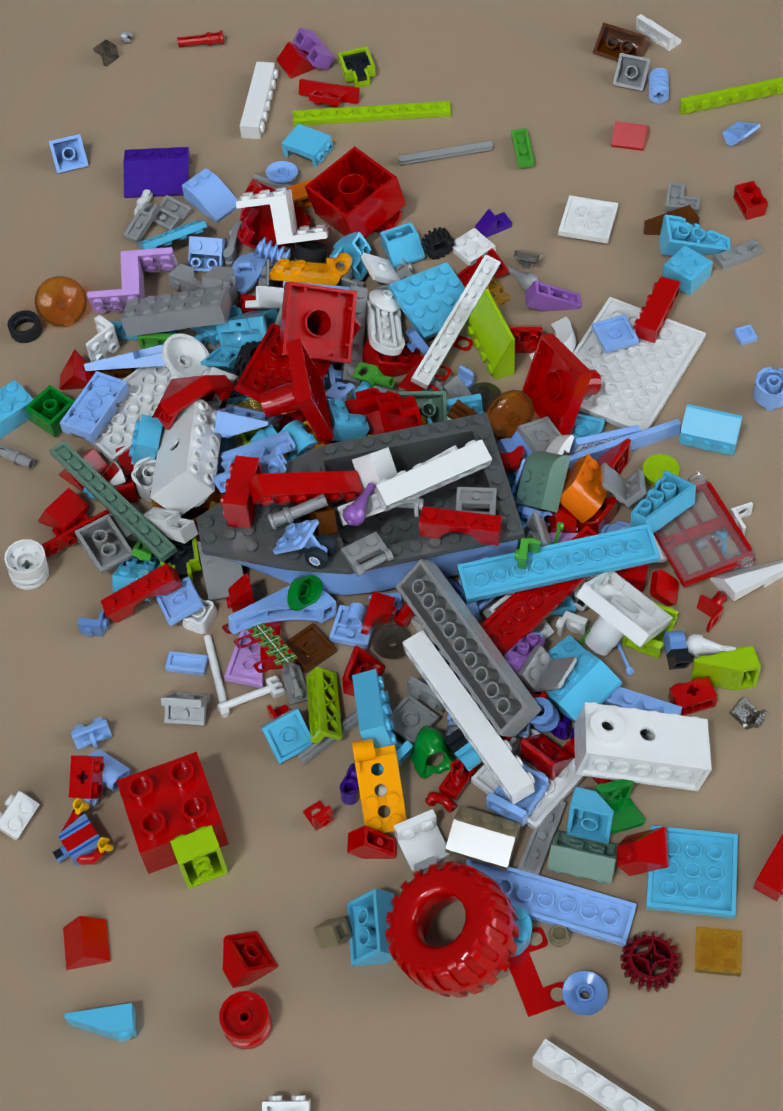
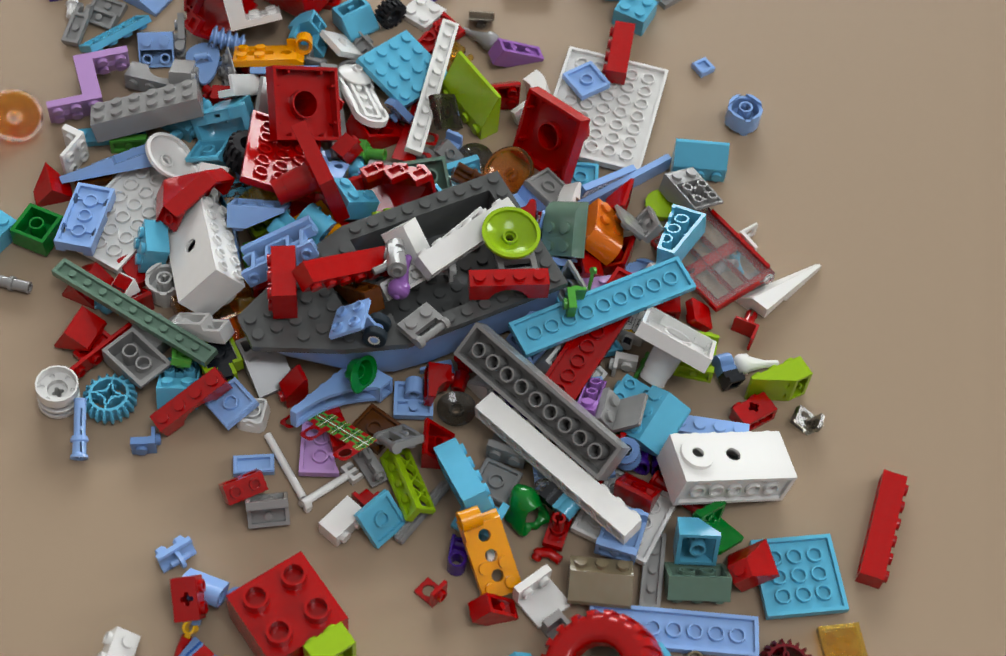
camera: 25 degrees left, 0 degrees up
light grey pin [267,494,328,530] -> none
black tyre [294,241,328,263] -> none
light blue hinge [616,640,634,676] -> none
none -> light blue pin [70,397,89,461]
none -> medium azure gear [83,373,138,425]
none -> red brick [218,468,269,506]
none -> white brick [318,495,362,547]
none -> red brick [331,132,363,165]
none -> light grey piece [372,238,407,278]
none -> light grey plate [373,424,424,454]
none -> clear smoke plate [428,94,463,131]
none -> lime dish [482,207,541,259]
none -> light grey slope [659,167,724,211]

